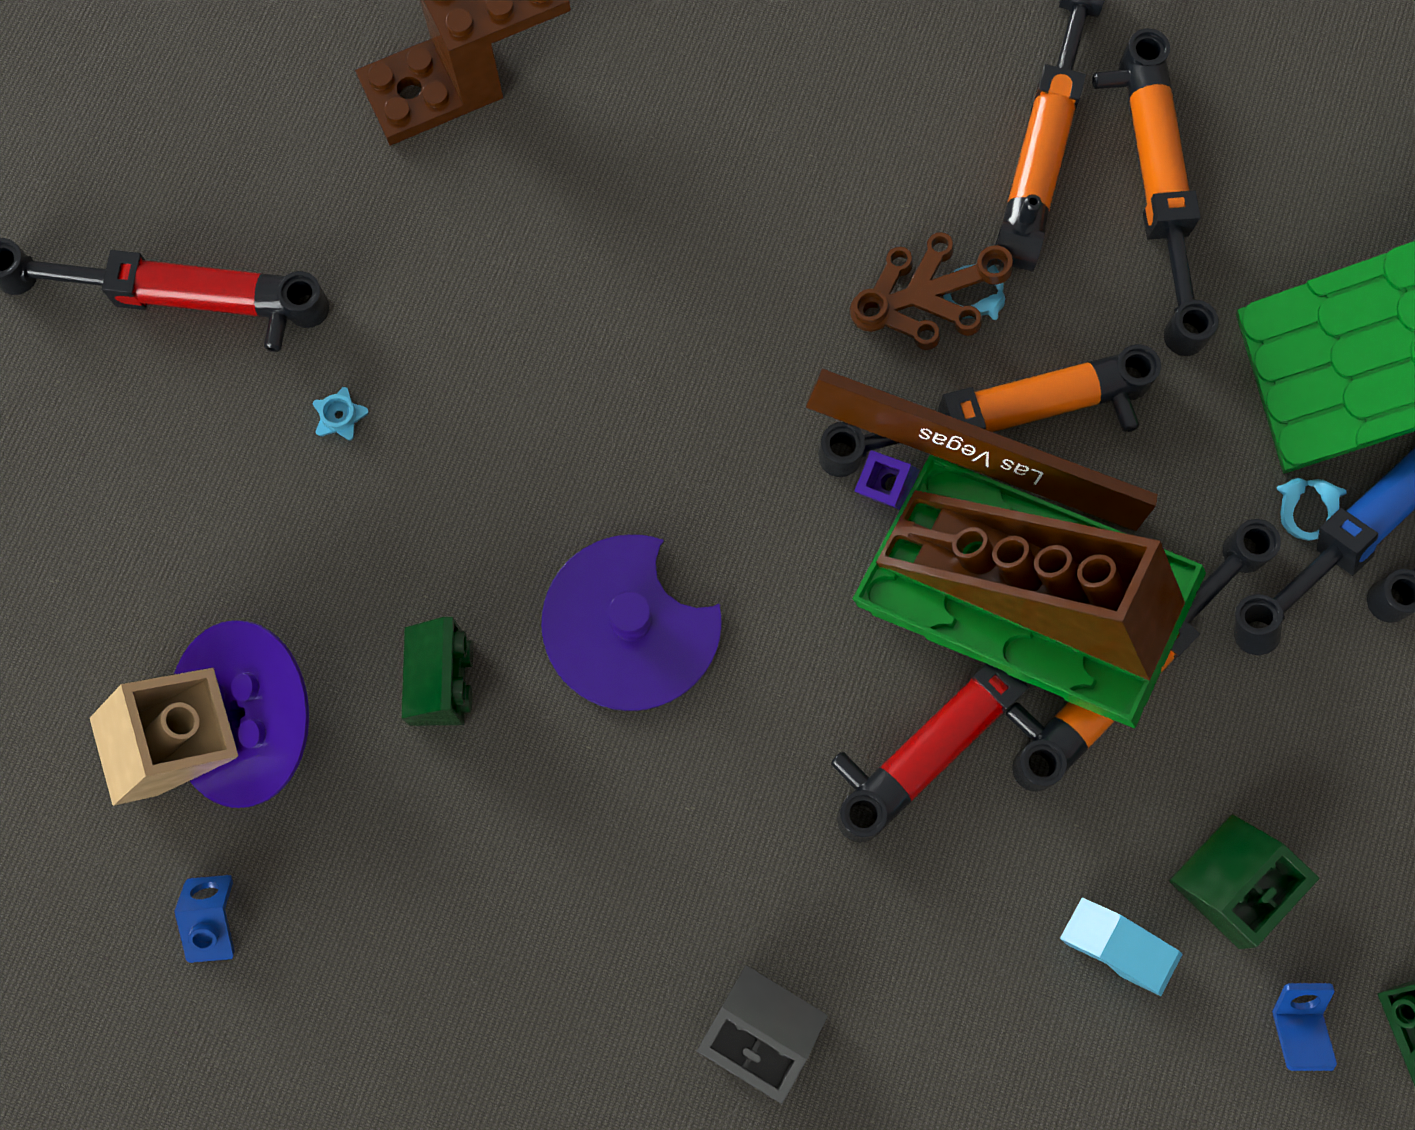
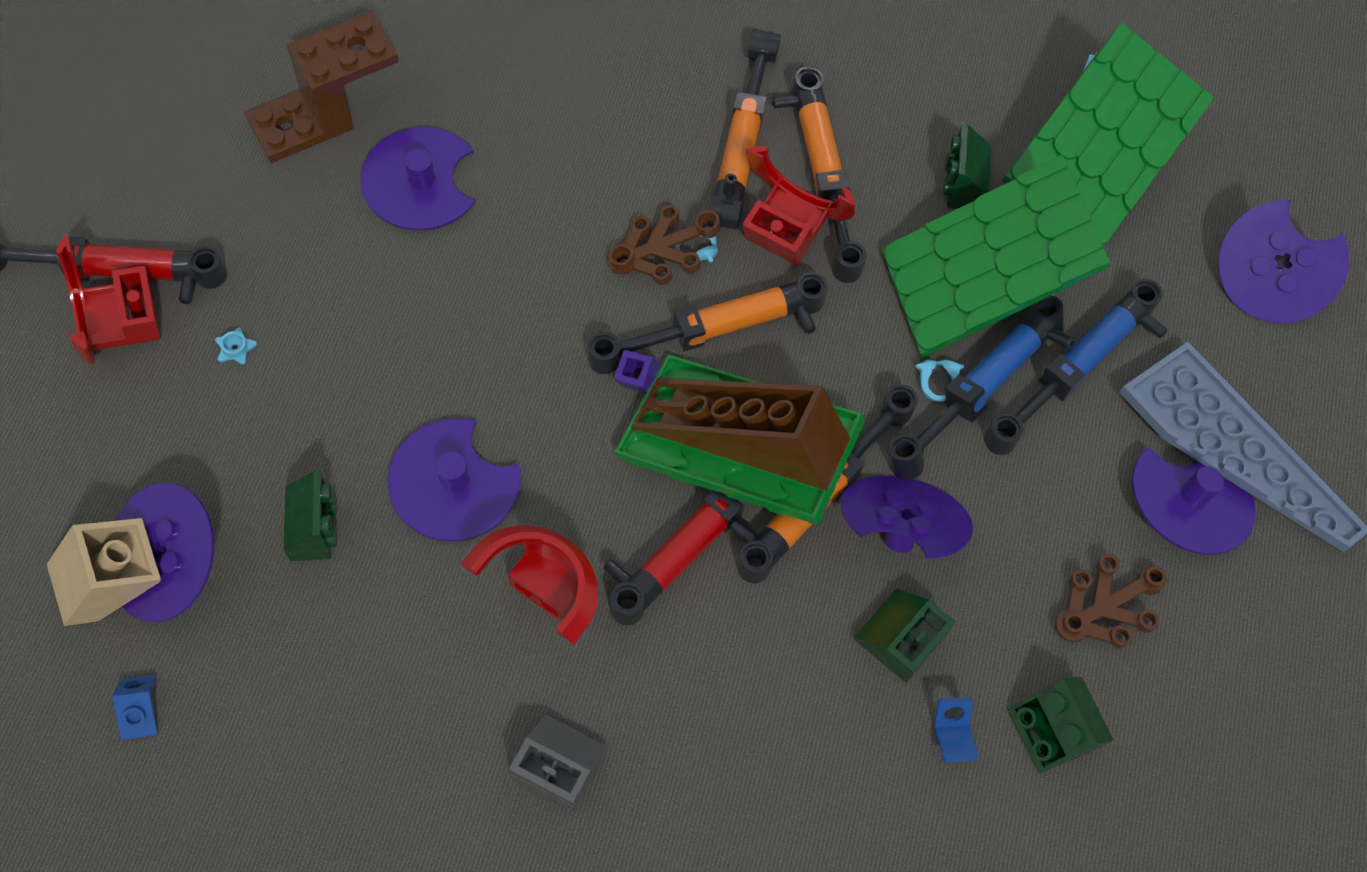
camera: 10 degrees left, 10 degrees down
reddish brown tile [806,368,1158,531] -> none
medium azure slope [1060,898,1183,996] -> none
none -> red piece [56,235,160,365]
none -> dark purple piece [360,127,476,230]
none -> red piece [460,525,598,645]
none -> red piece [742,146,856,266]
none -> dark purple piece [840,476,973,558]
none -> dark green slope [943,124,991,209]

